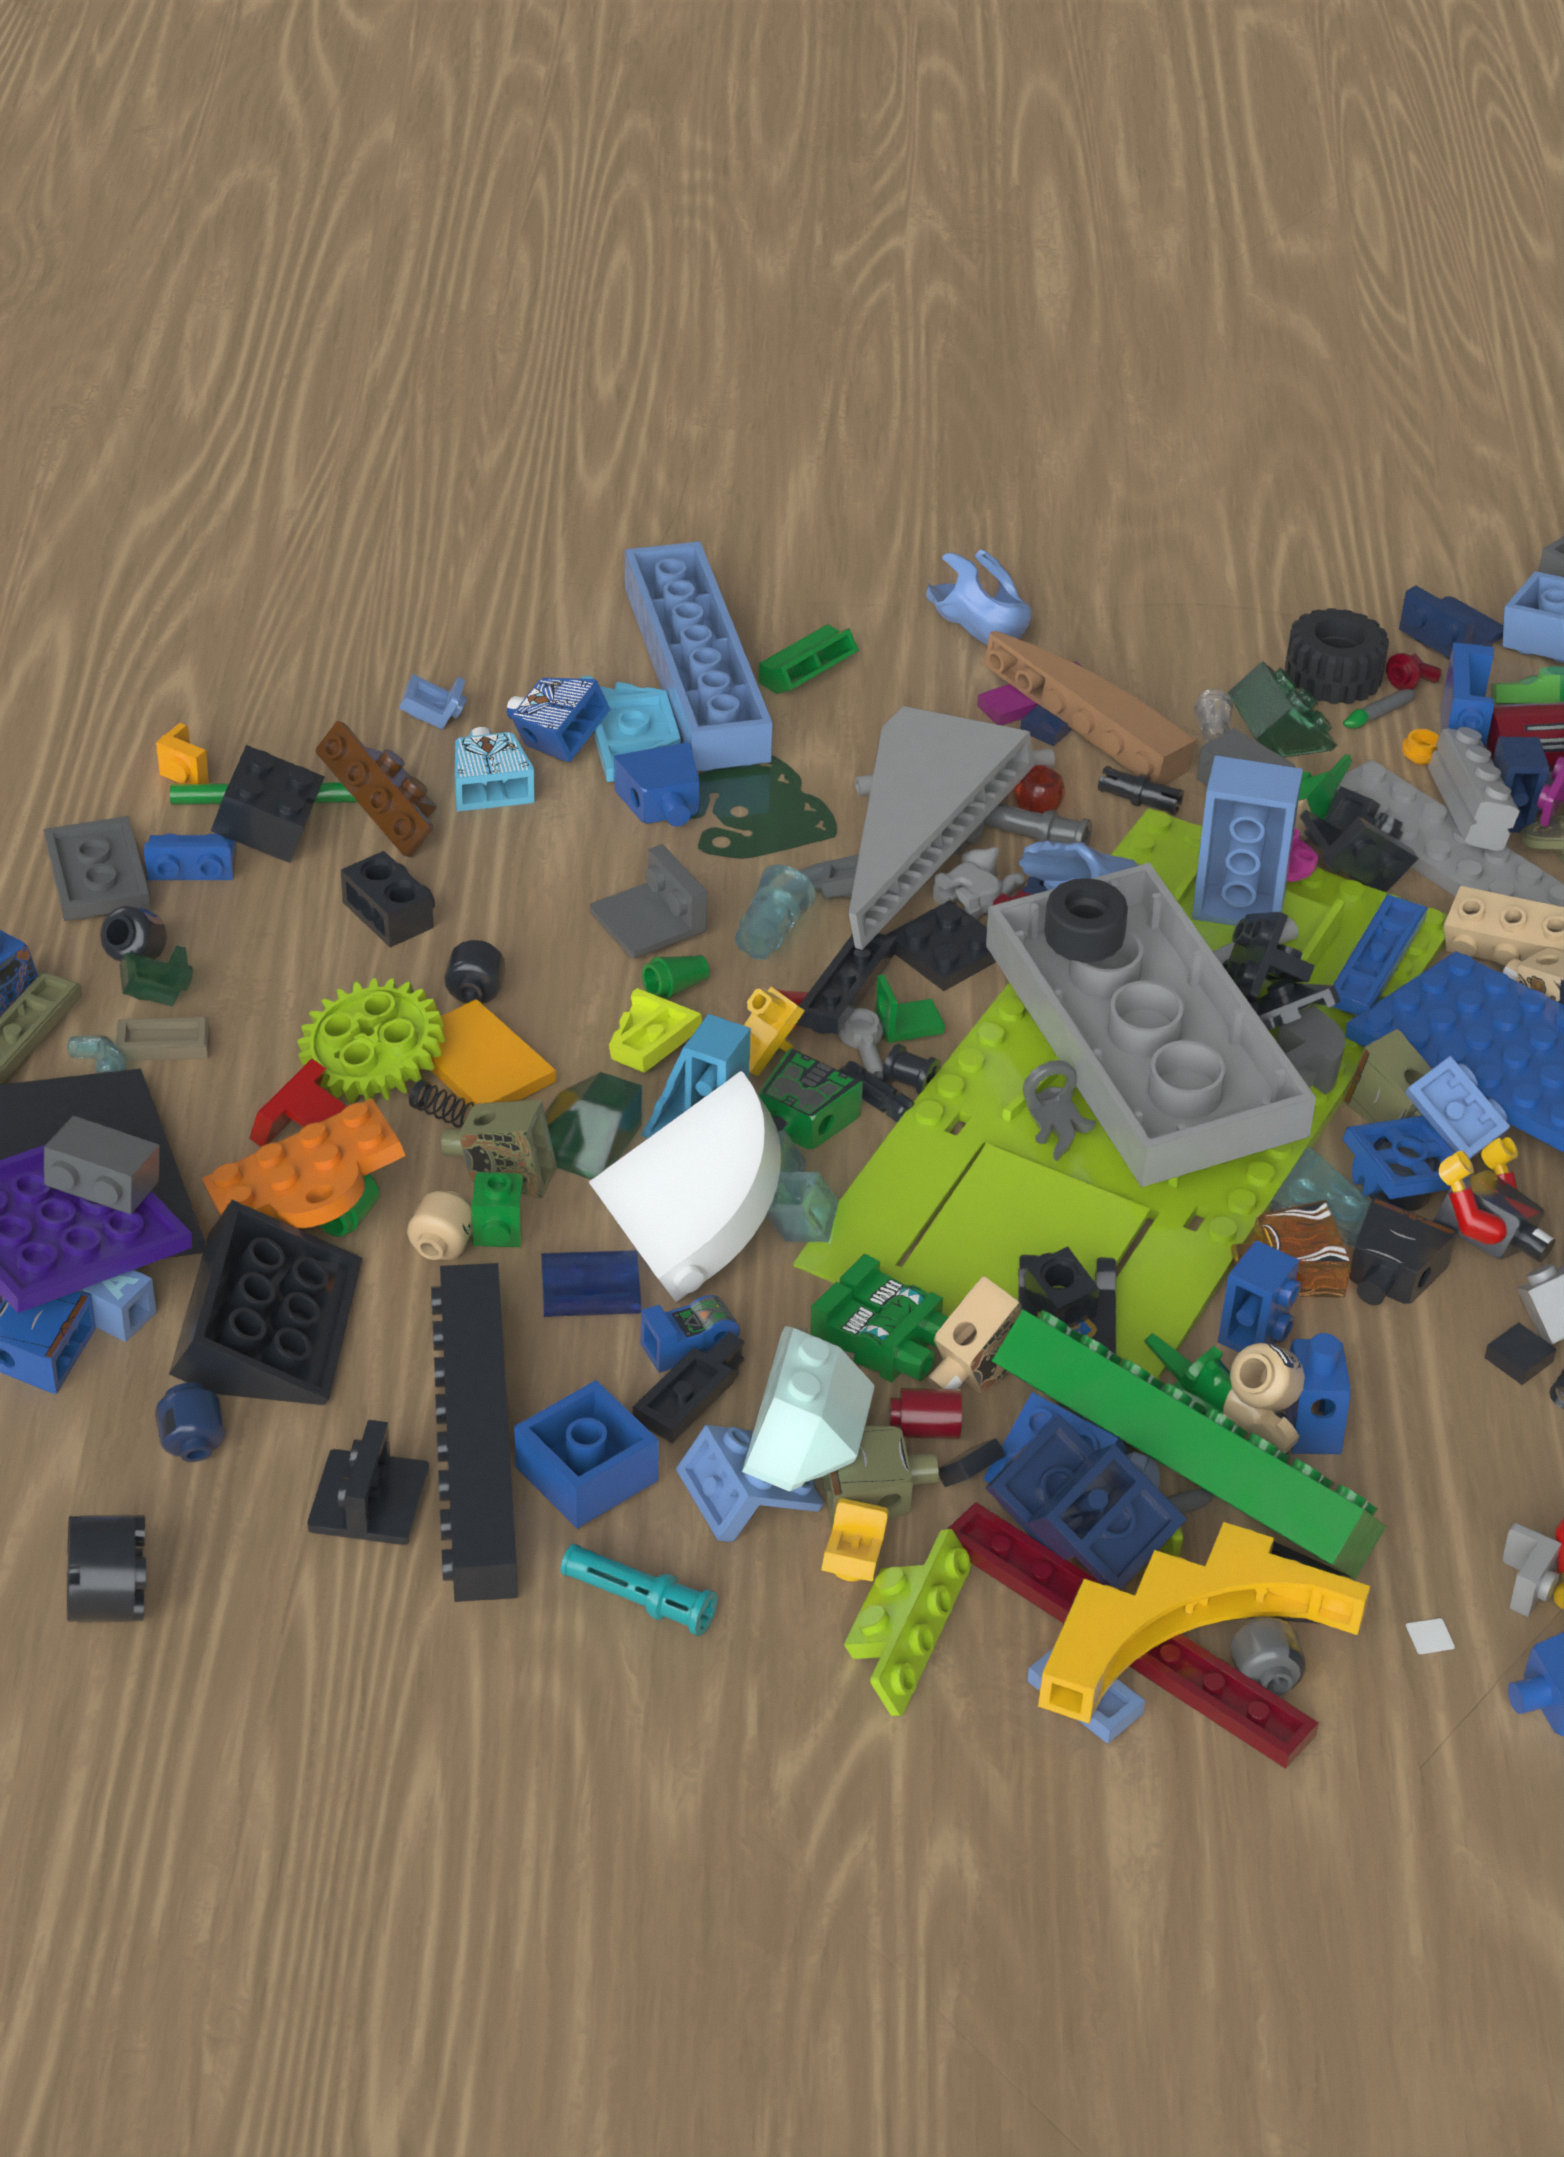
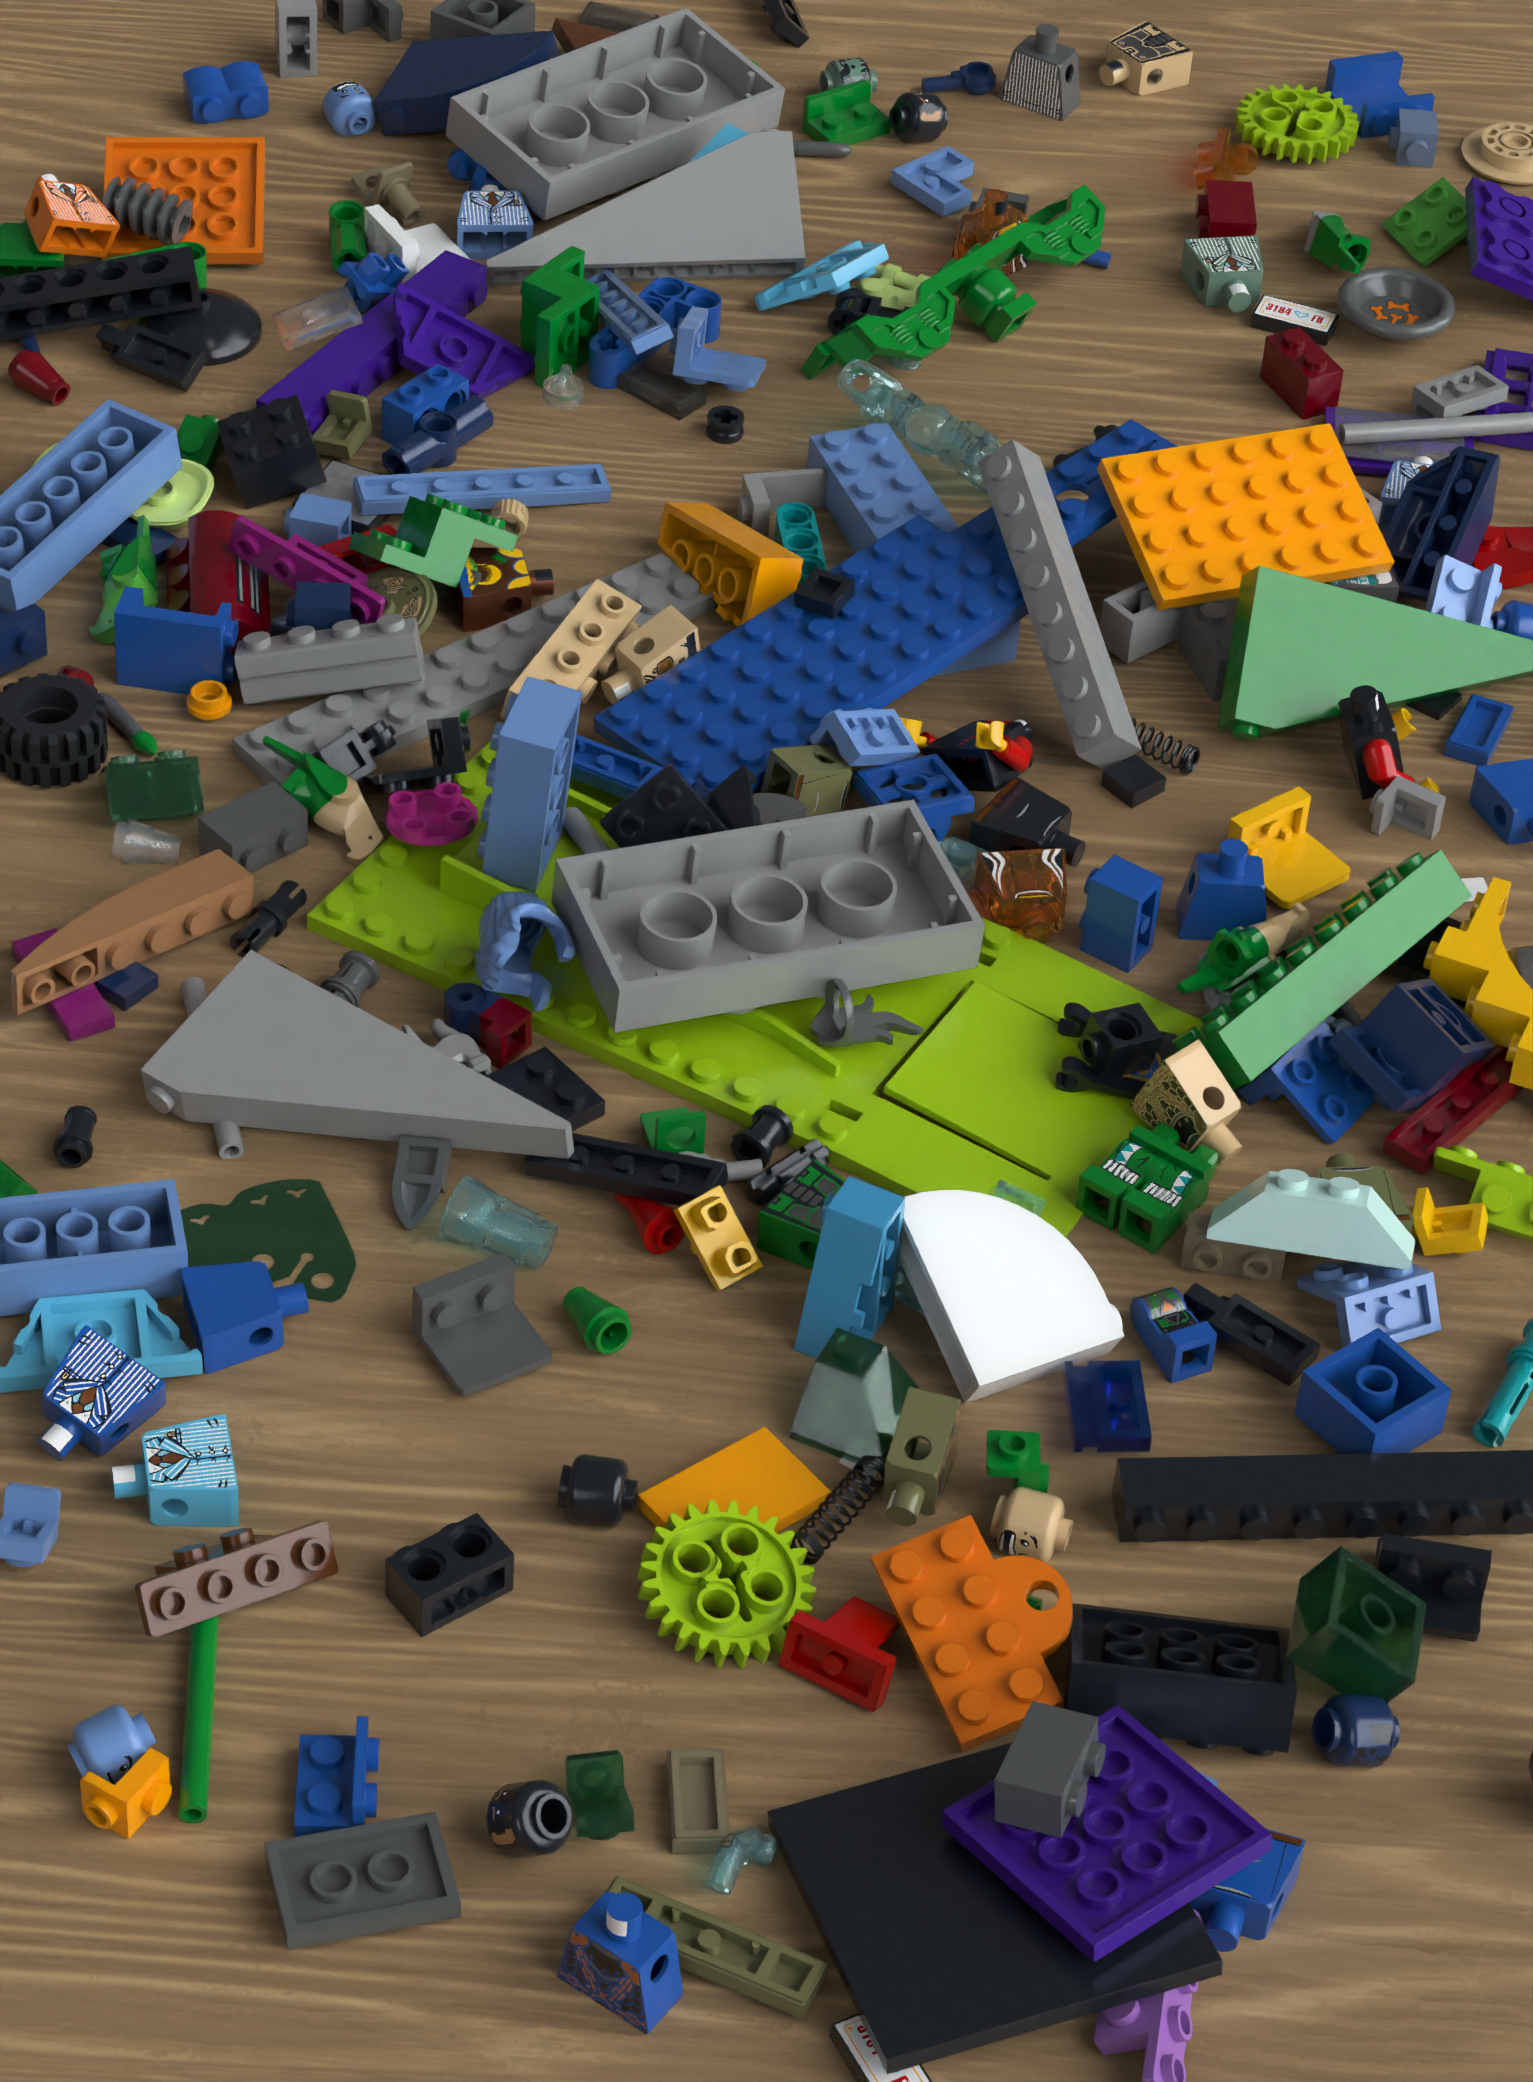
camera: 90 degrees left, 0 degrees up
black piece [211,745,325,863] -> none
neon yellow wing [609,988,702,1073] -> none
dark red brick [889,1388,962,1439] -> none
black tile [938,1438,1006,1487] -> none
black tyre [1044,878,1128,963] -> none
tan head [1230,1343,1305,1412] -> none
none -> black pin [53,1105,97,1168]
none -> medium blue head [66,1704,157,1785]
none -> yellow bracket [1227,786,1351,909]
none -> clear green brick [1286,1546,1427,1703]

